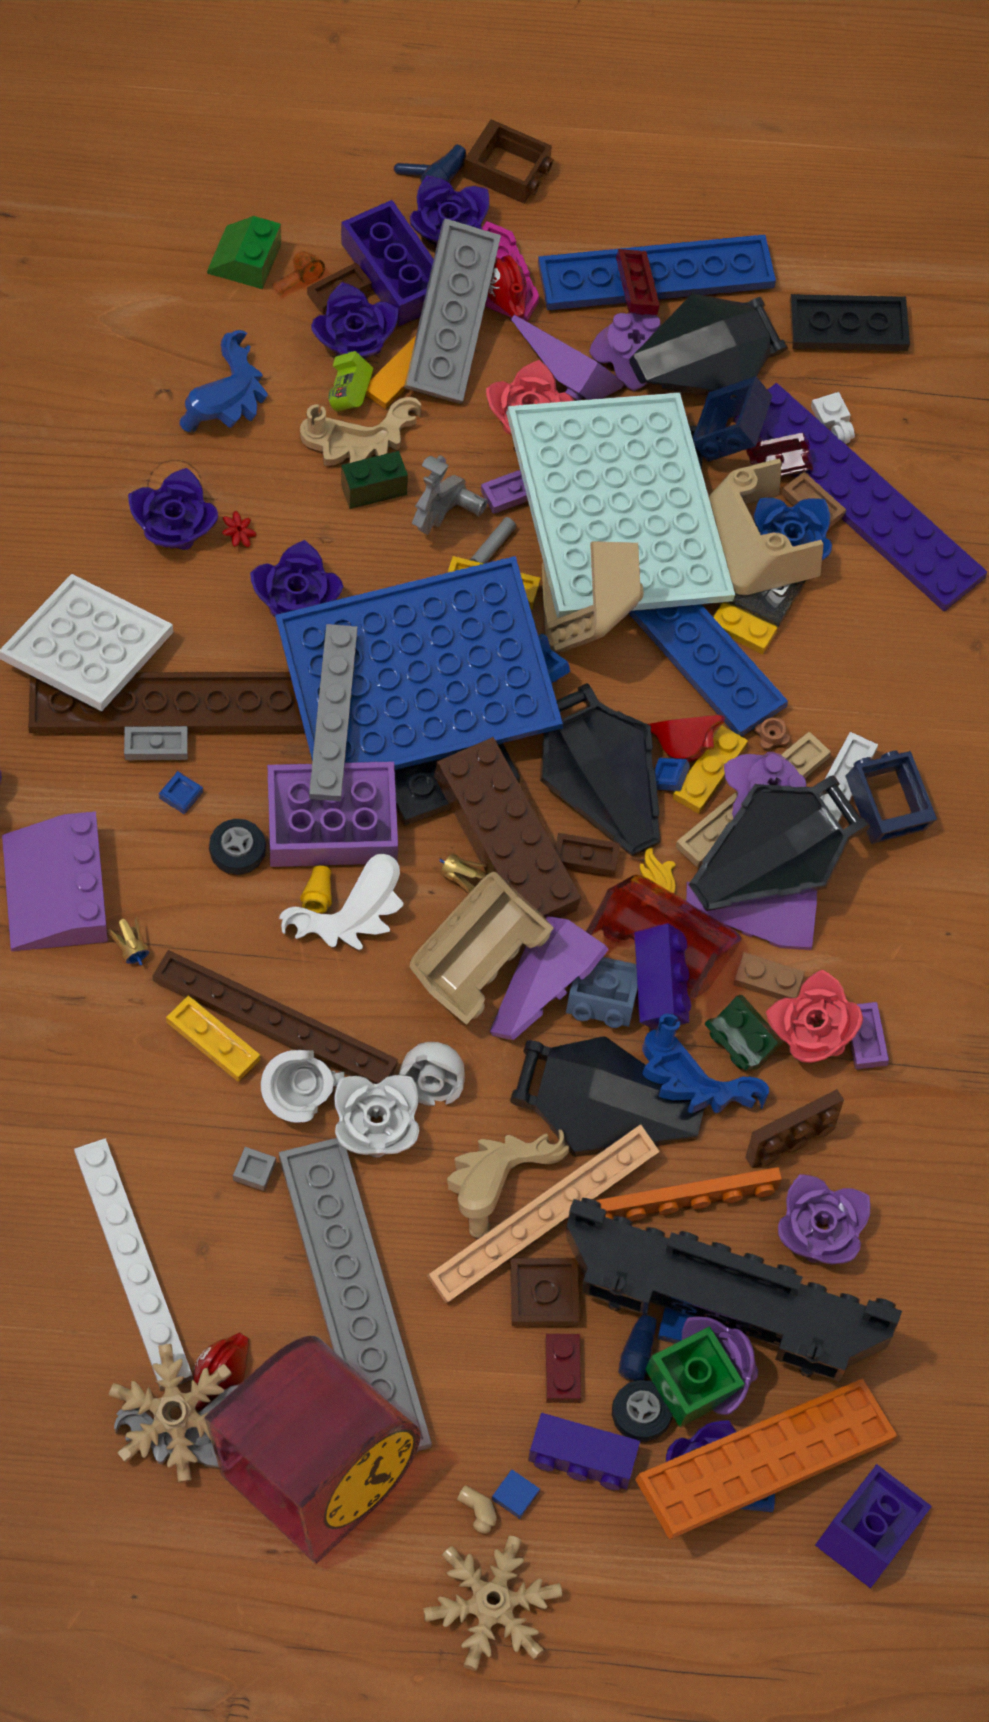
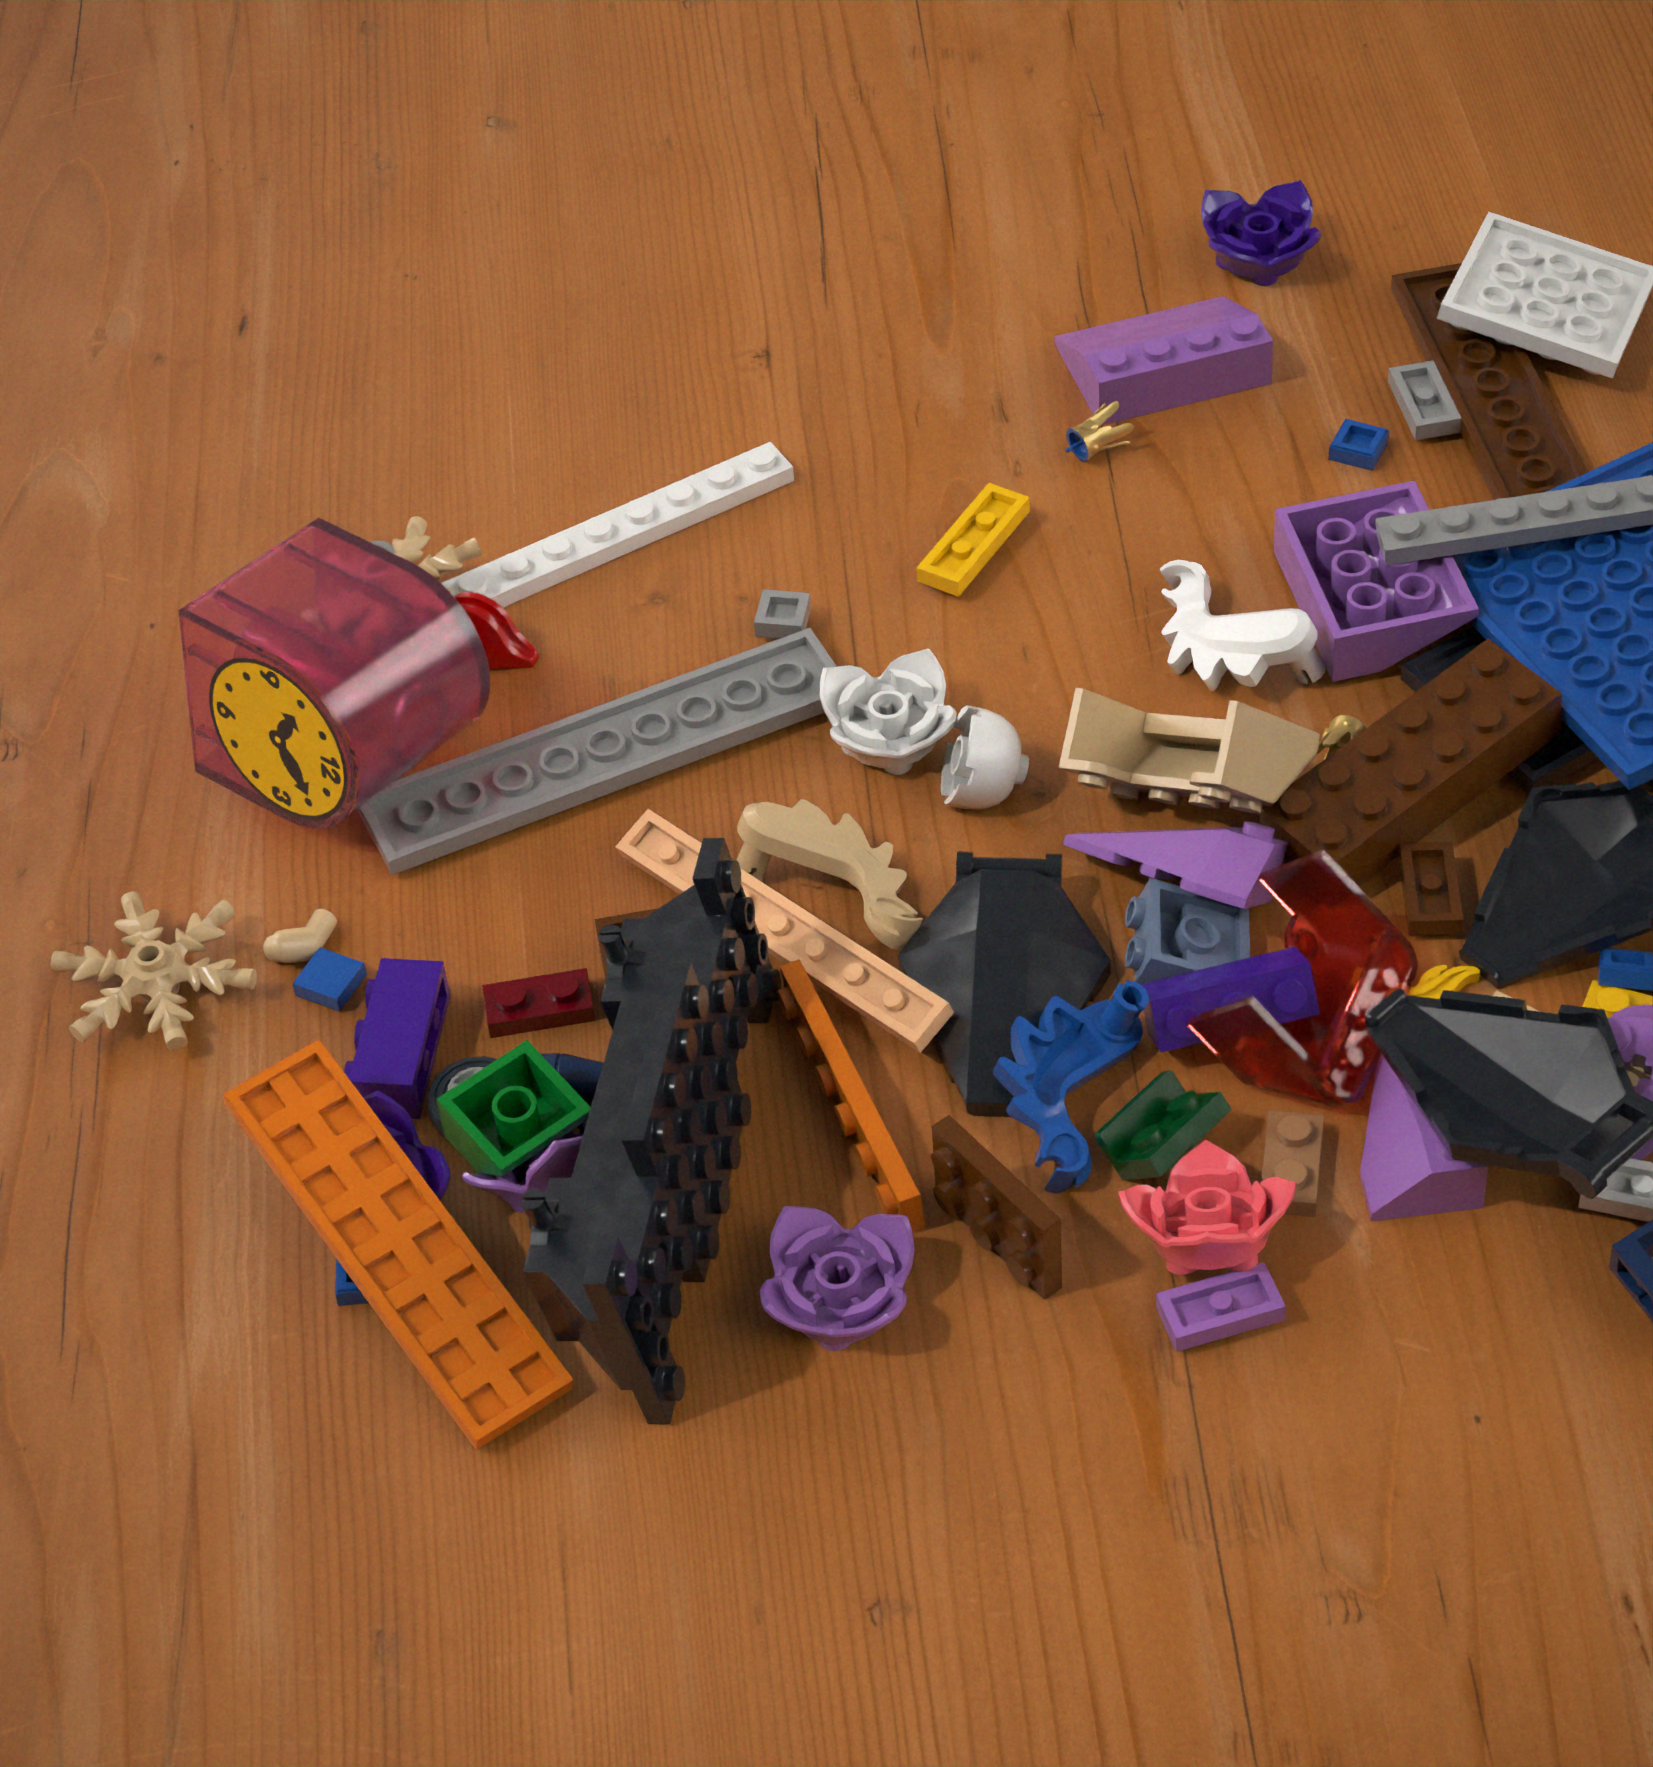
camera: 90 degrees right, 15 degrees down
reddish brown plate [153,950,398,1084] -> none
black wheel [209,819,266,875] -> none
white helmet [261,1050,344,1122] -> none
yellow cone [300,865,332,914] -> none
dark purple slope [815,1464,932,1589] -> none

